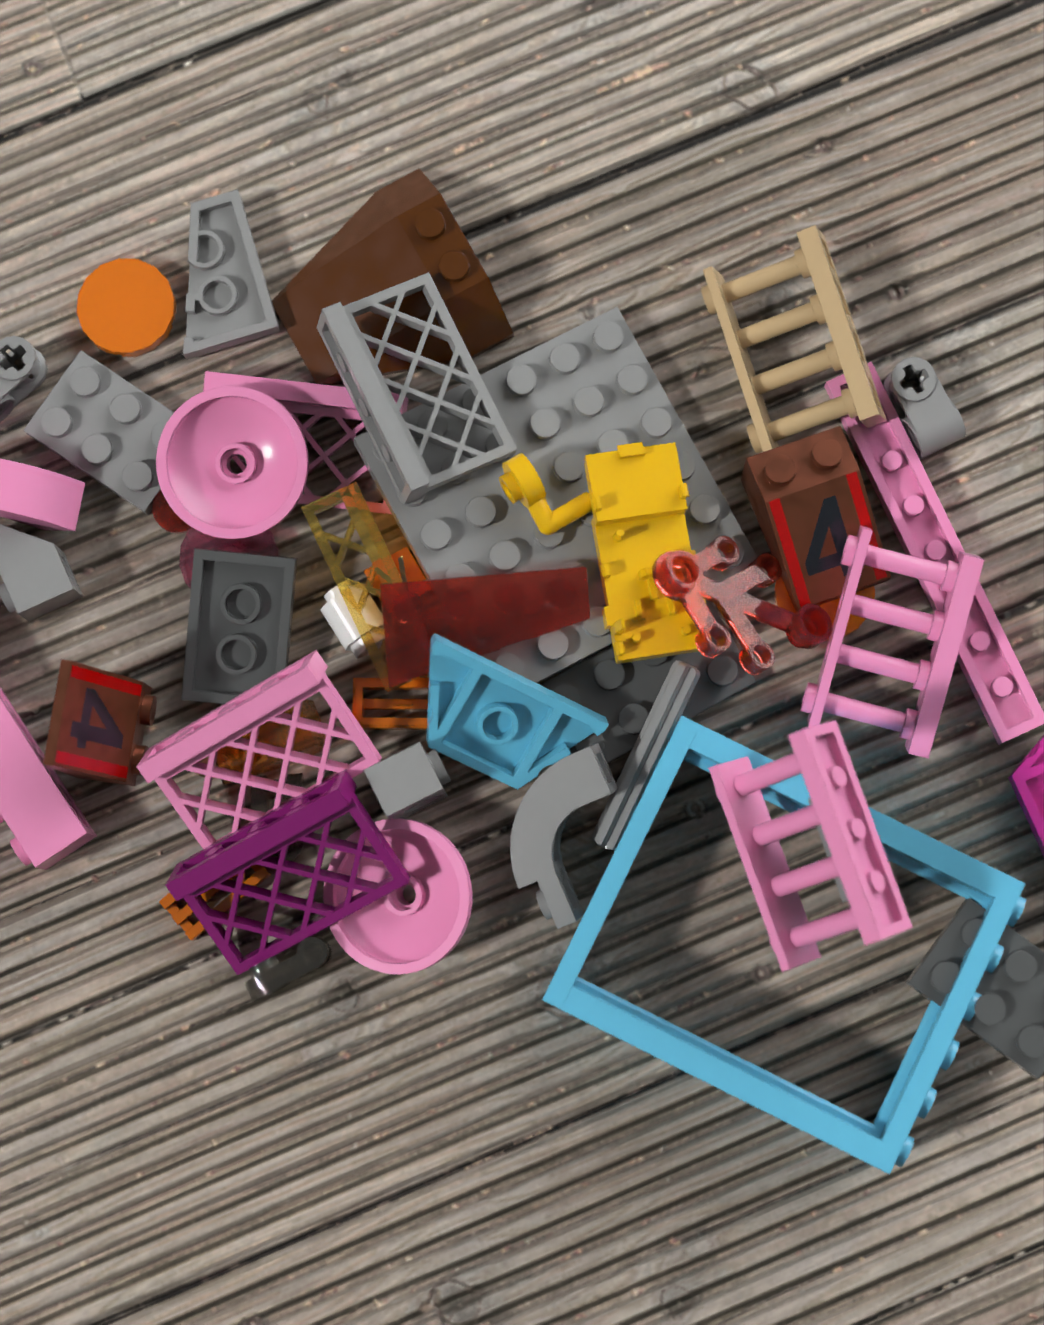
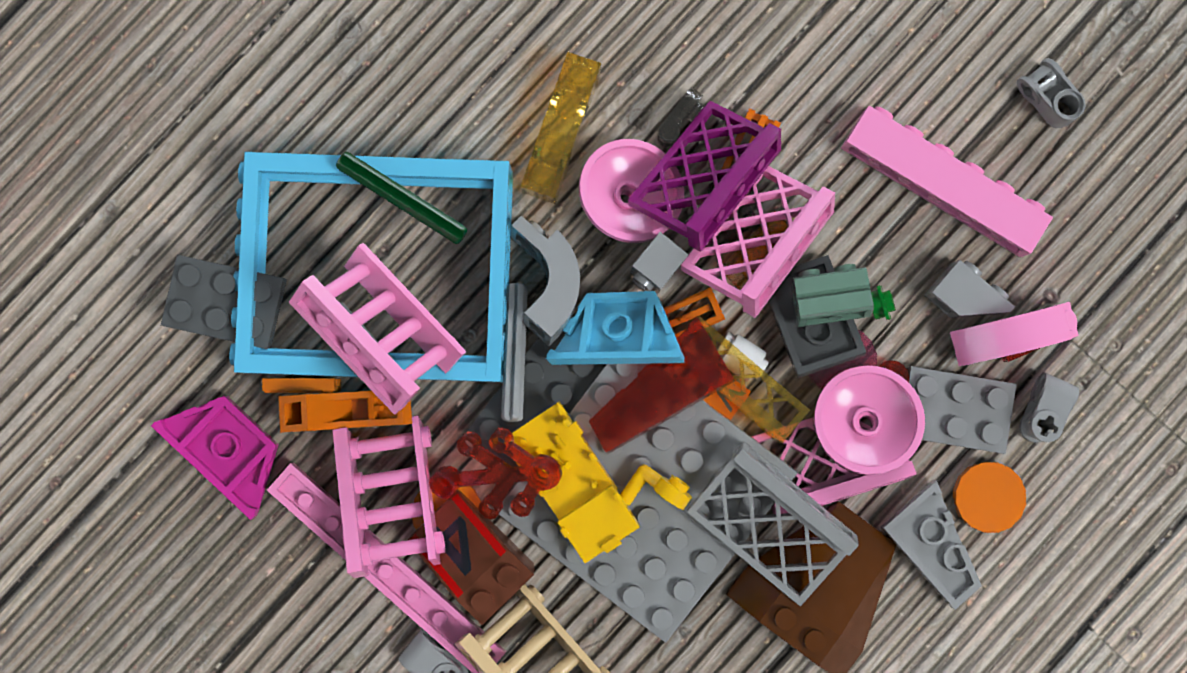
camera: 150 degrees right, 5 degrees up
copper slope [43,659,157,786] -> none
none -> orange tile [262,378,341,393]
none -> orange arch [278,391,412,433]
none -> dark green axle [336,151,467,244]
none -> clear yellow arch [520,52,601,204]
none -> sand green brick [791,264,874,327]
none -> green plate [871,285,896,320]

